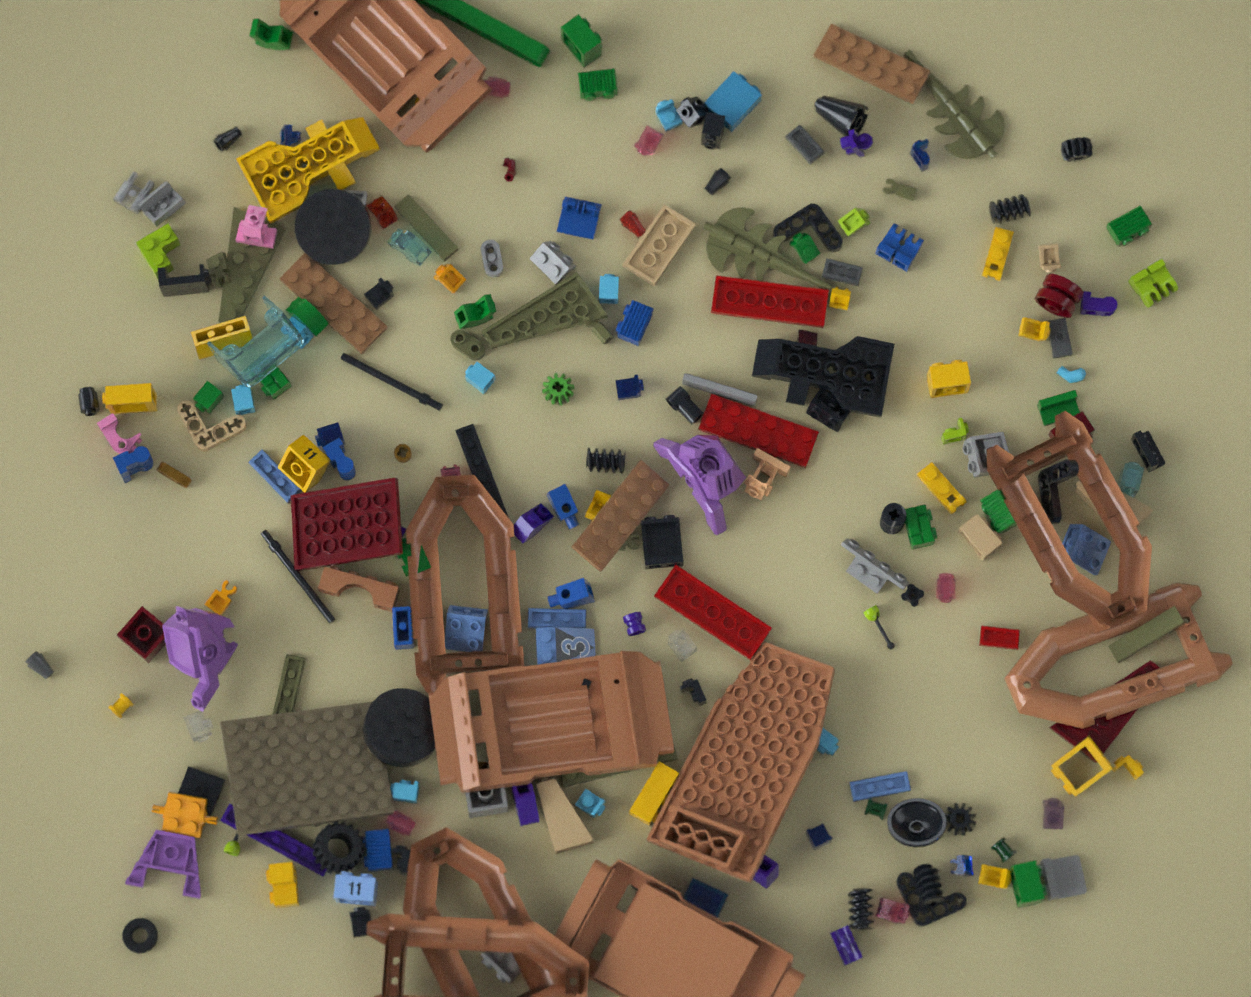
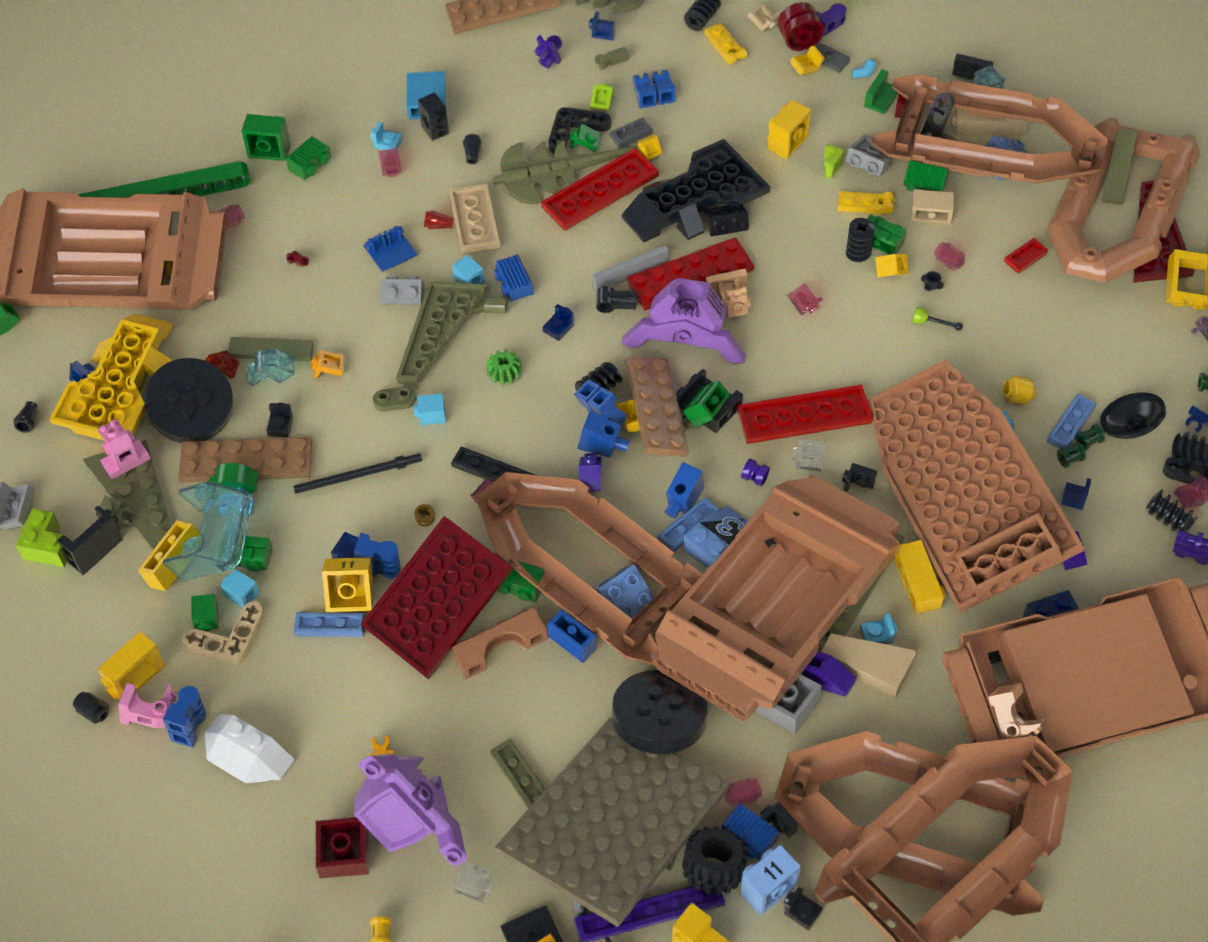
camera: 45 degrees left, 20 degrees down
pearl gold beam [156,462,192,489] -> none
black bar [261,530,336,624] -> none
medium azure brick [390,780,420,803] -> none
green brick [454,294,496,329] -> none
light grey plate [481,240,503,278] -> none
light grey bracket [481,951,521,984] -> none
black brick [676,96,709,128] -> none
dark grey plate [786,125,824,165] -> none
black cone [814,95,868,137] -> none
light grey bracket [841,538,909,593] -> none
black gear [945,803,976,836] -> none
none -> white wedge [205,714,295,783]
none -> blue legs [574,379,626,426]
none -> green brick [684,380,730,427]
none -> clear pink bracket [787,283,823,316]
none -> yellow panel [875,254,909,277]
none -> light nougat tile [989,683,1045,739]
none -> yellow head [1003,376,1037,405]
none -> dark green bush [1057,442,1086,468]

